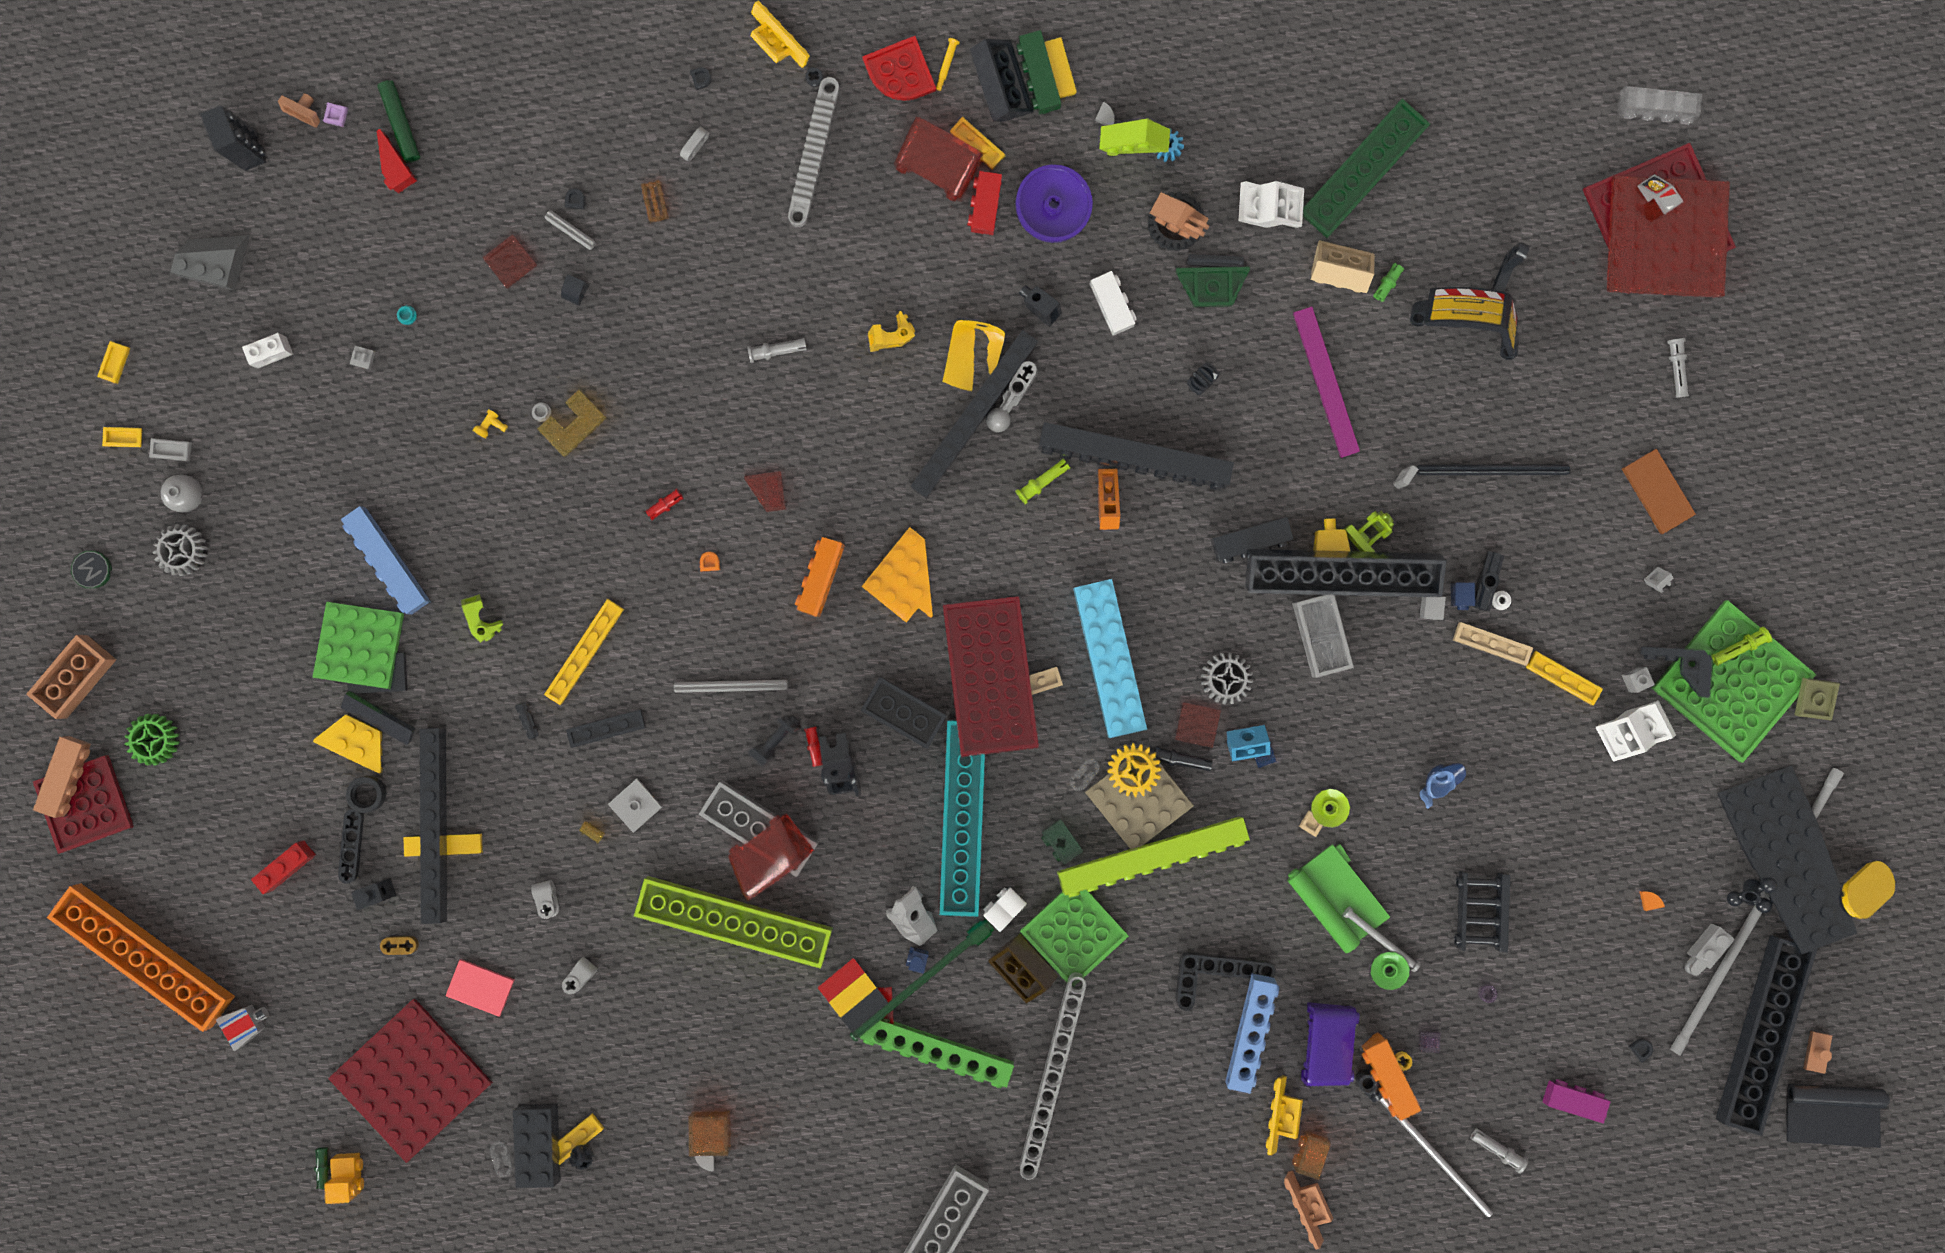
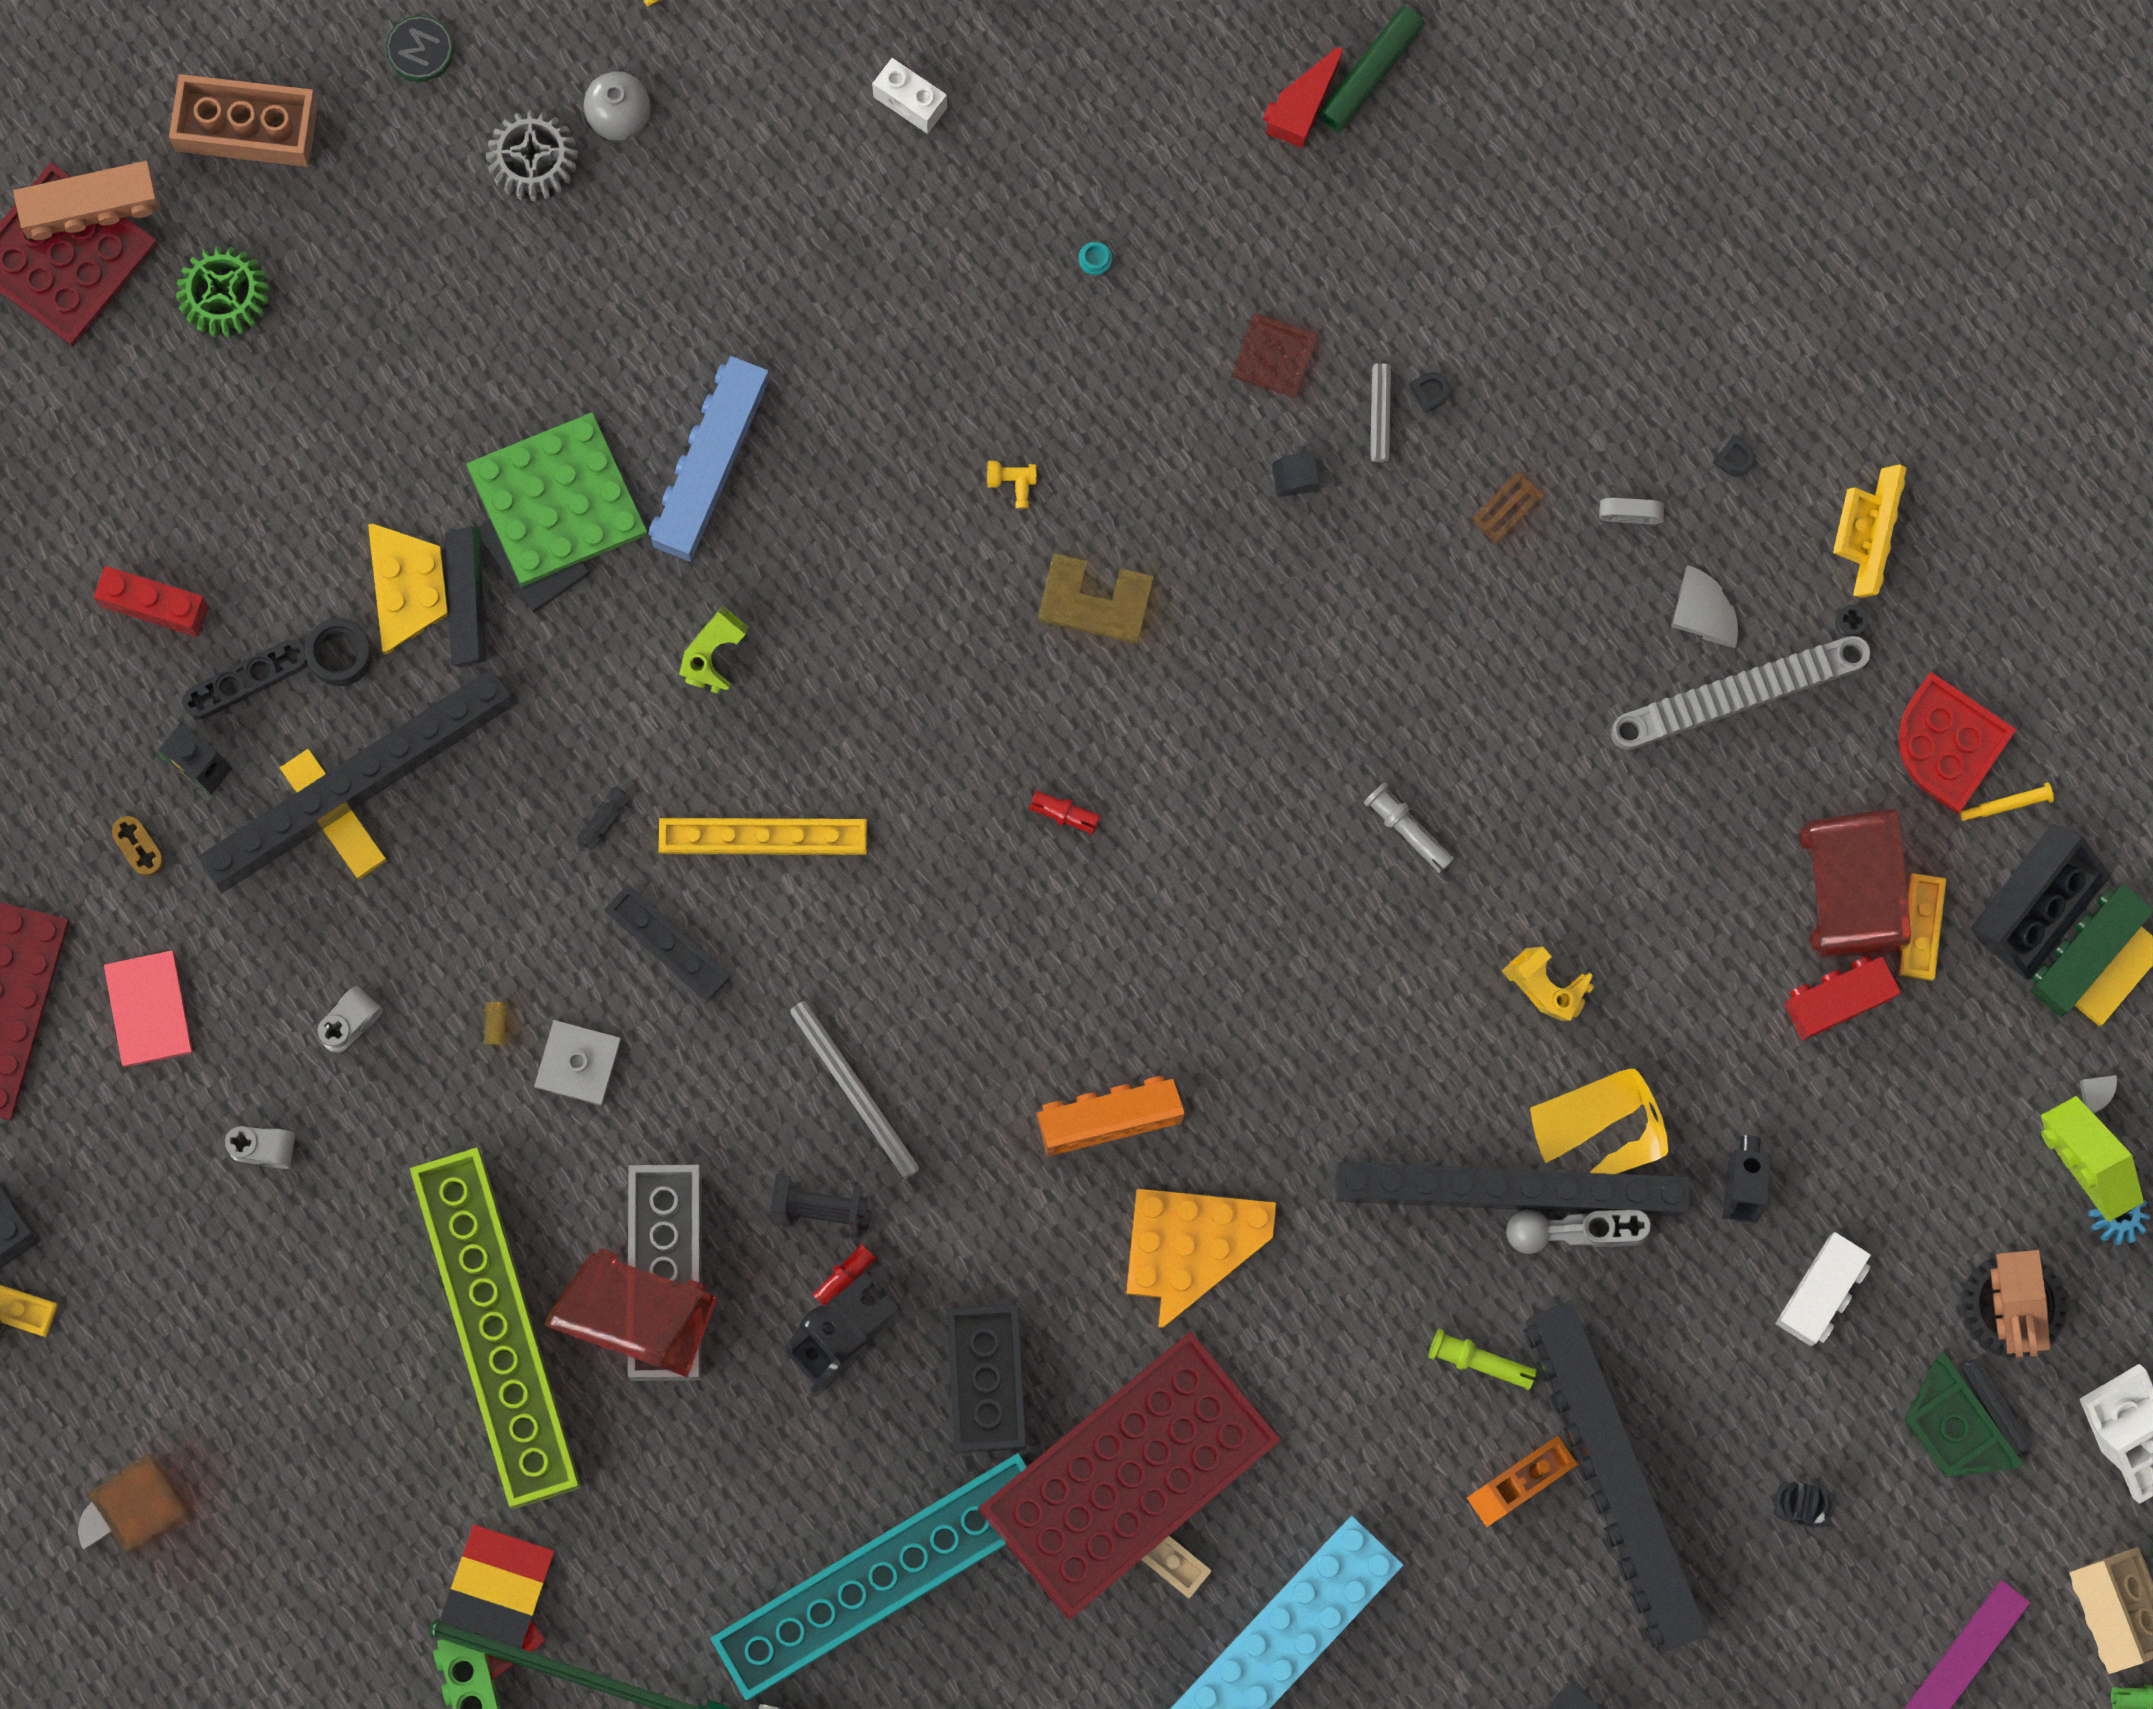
camera: 50 degrees right, 10 degrees down
light grey tile [149,438,192,462] -> none
light grey tile [350,346,375,370] -> none
light grey plate [532,402,551,422] -> none
orange tile [700,552,720,572] -> none
clear red wing [744,471,786,512] -> none
light grey piece [886,886,937,946] -> none
dark blue brick [906,947,929,974] -> none
dark purple dish [1015,165,1092,243] -> none
none -> light grey brick [1671,565,1738,648]

